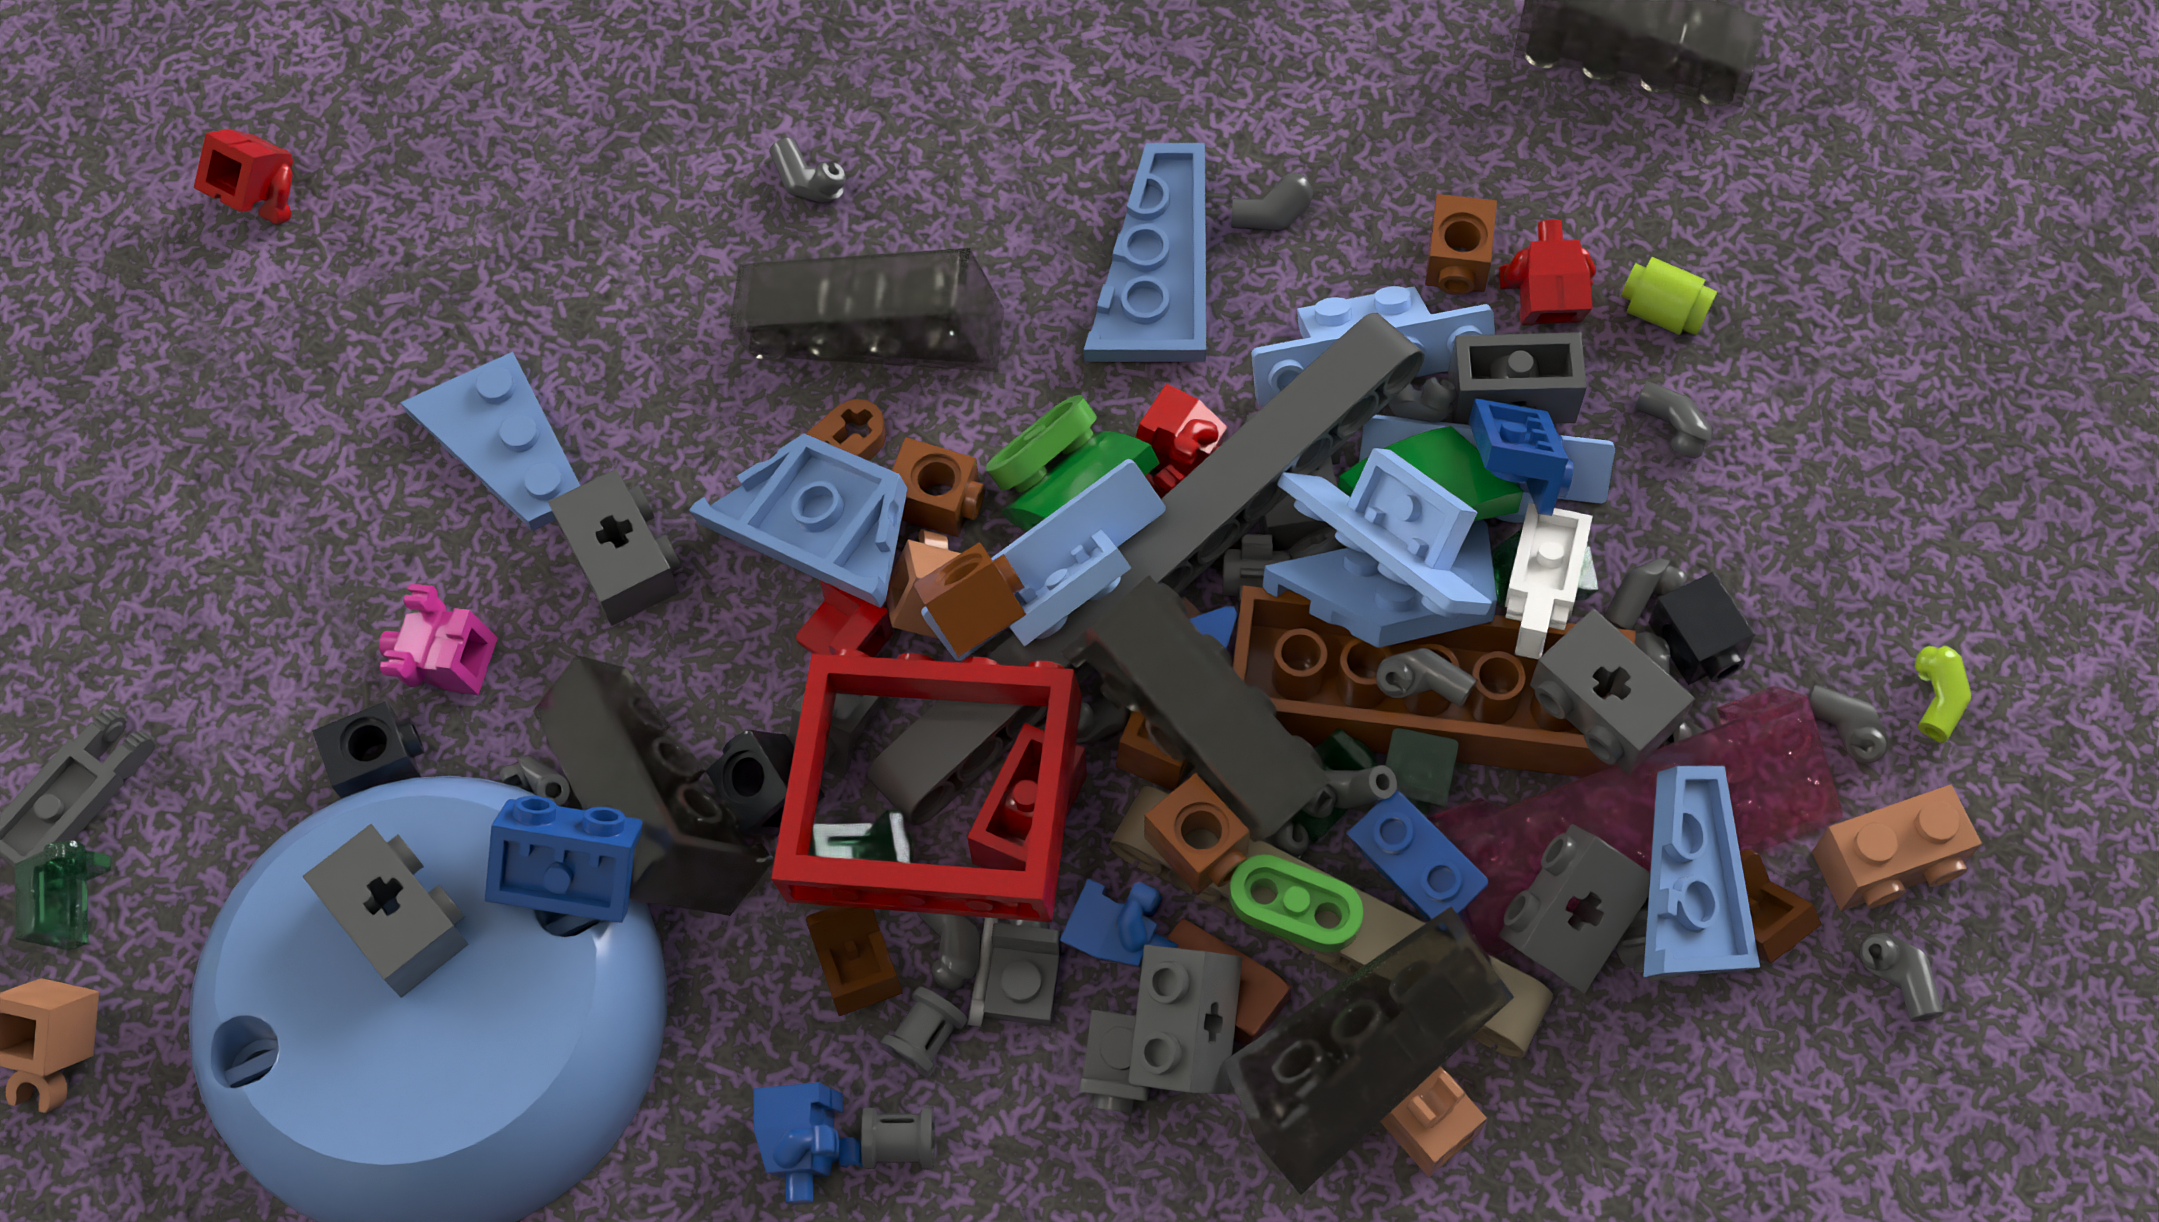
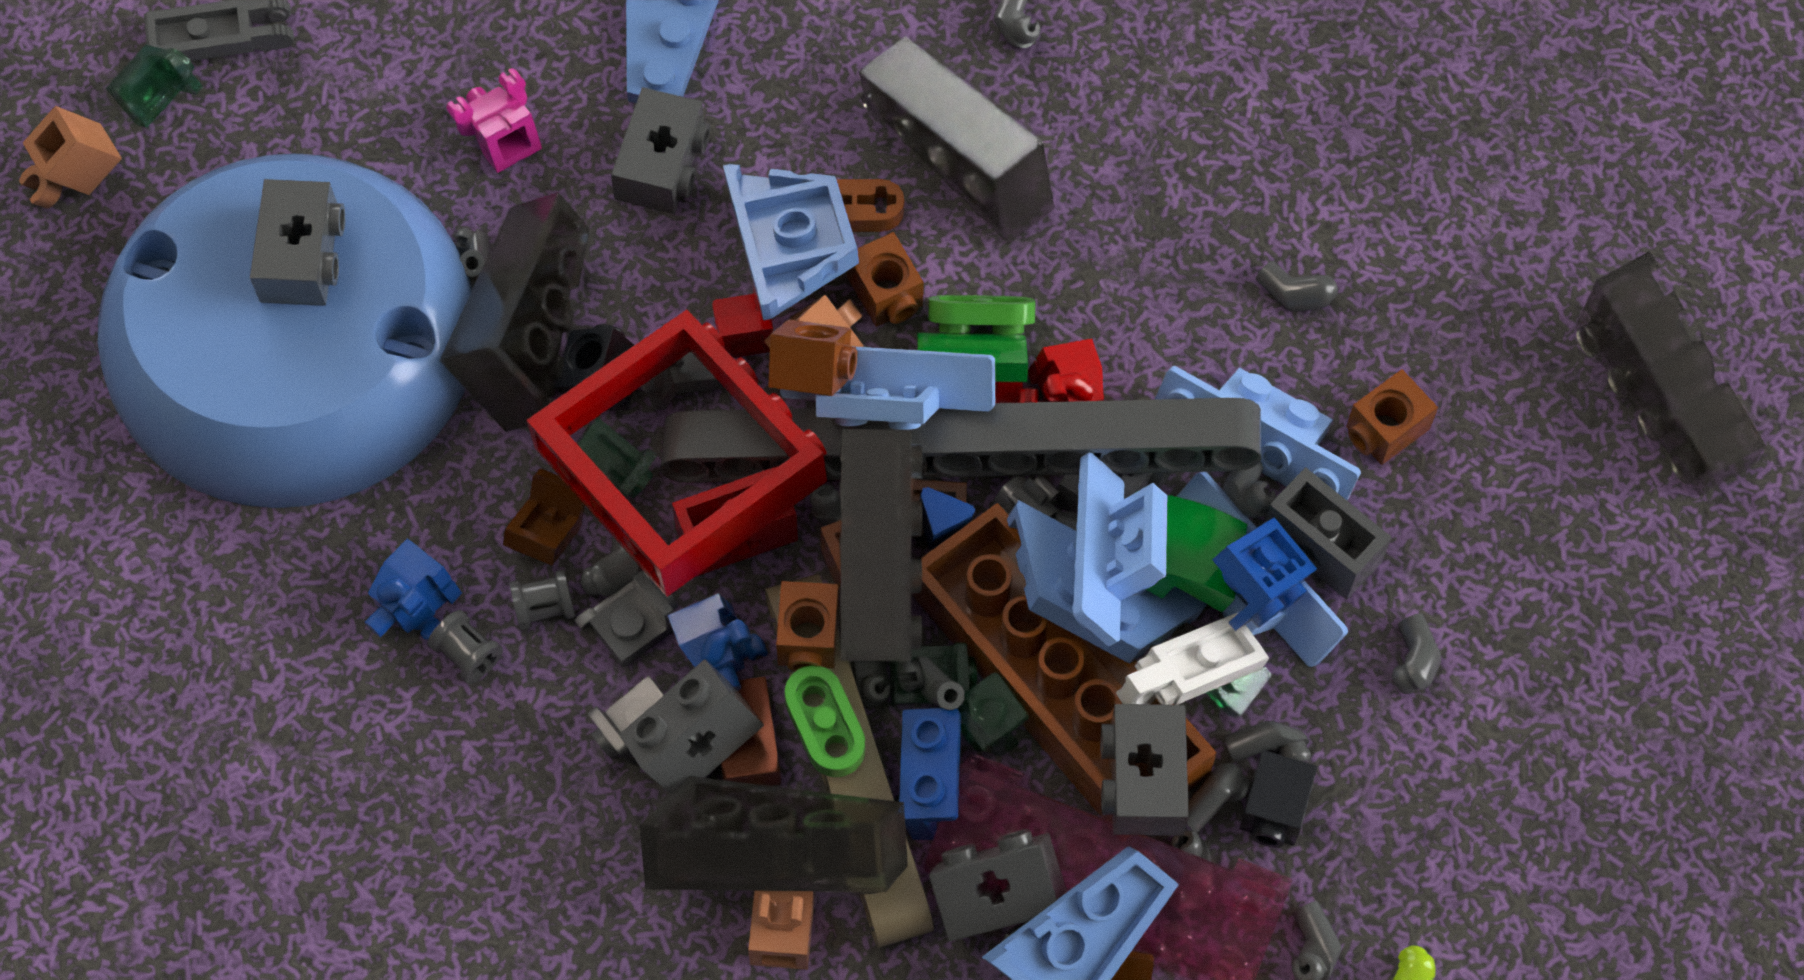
camera: 40 degrees right, 0 degrees up
black brick [312,701,425,799] -> none
blue bracket [485,796,643,923] -> none
medium blue wing [1084,143,1206,362] -> none
dark grey arm [1376,648,1478,707] -> none
red piece [1499,219,1596,325] -> none
lime brick [1620,257,1718,336] -> none

